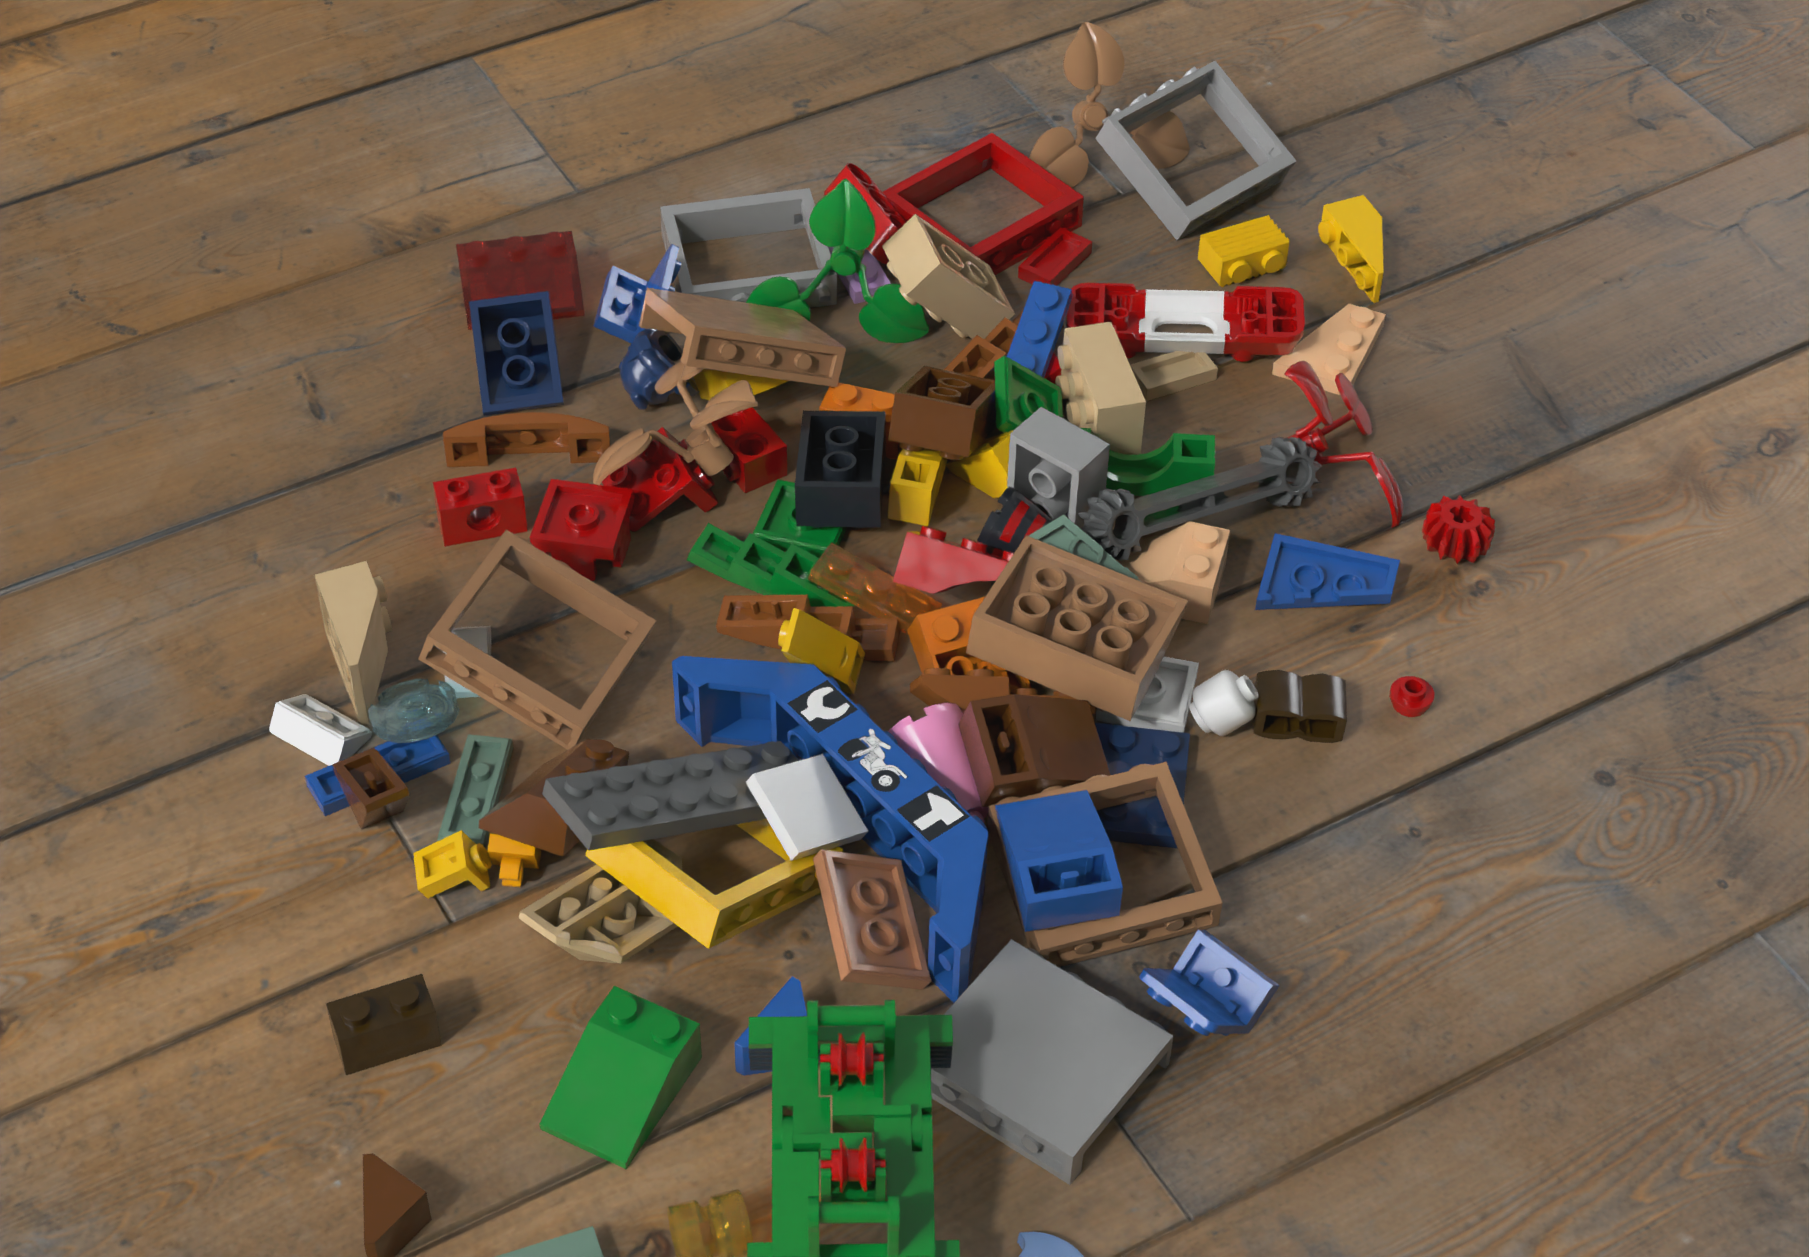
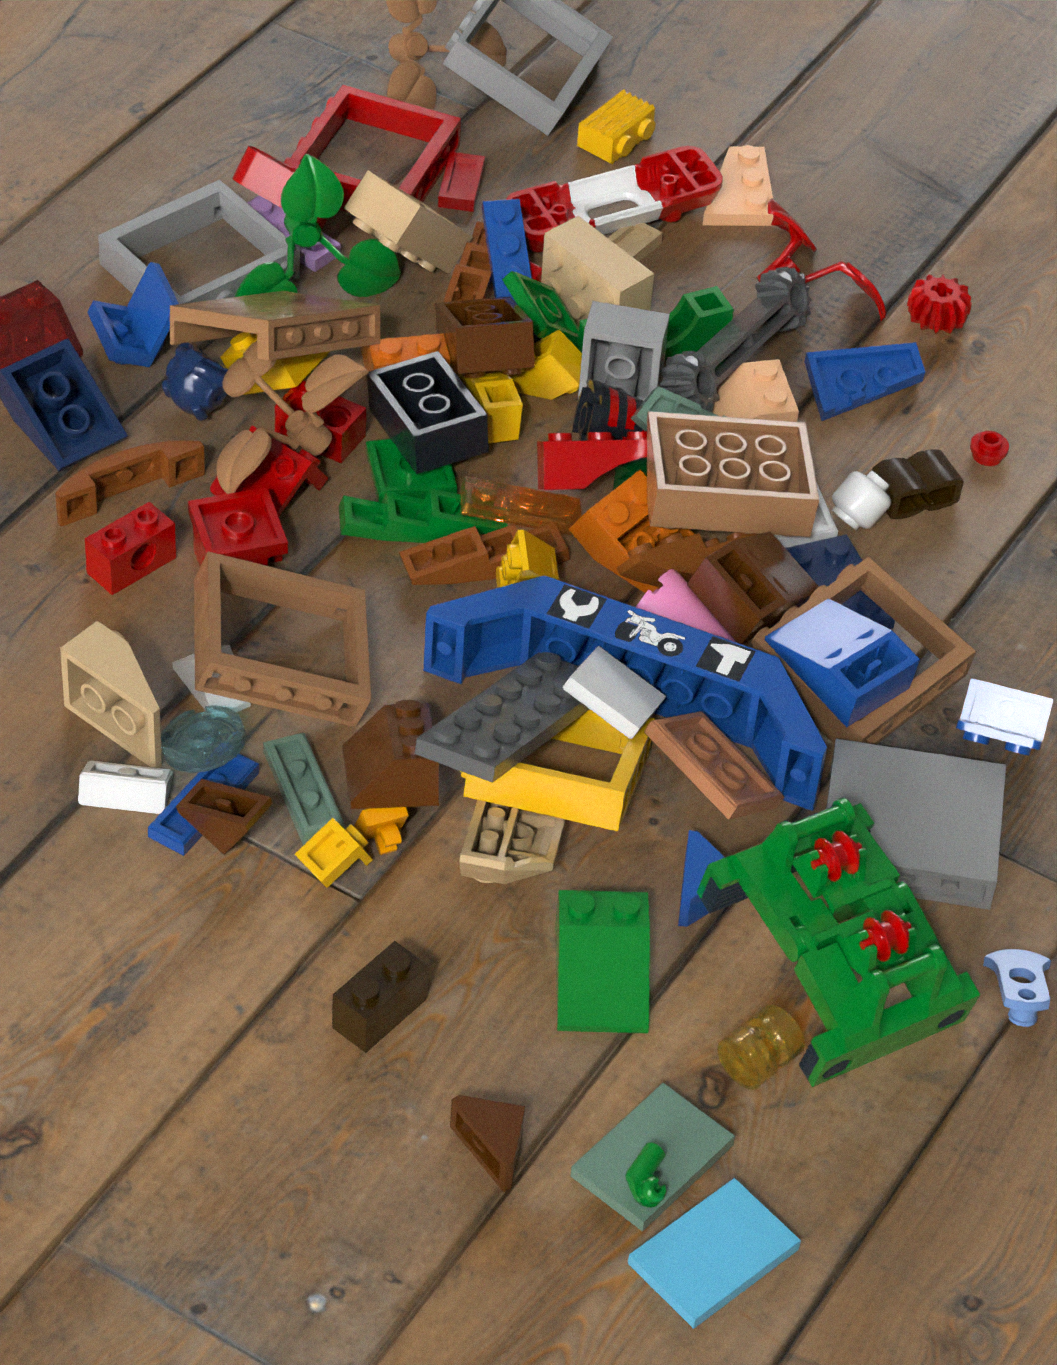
camera: 30 degrees left, 0 degrees up
yellow slope [1318,195,1384,303] -> none

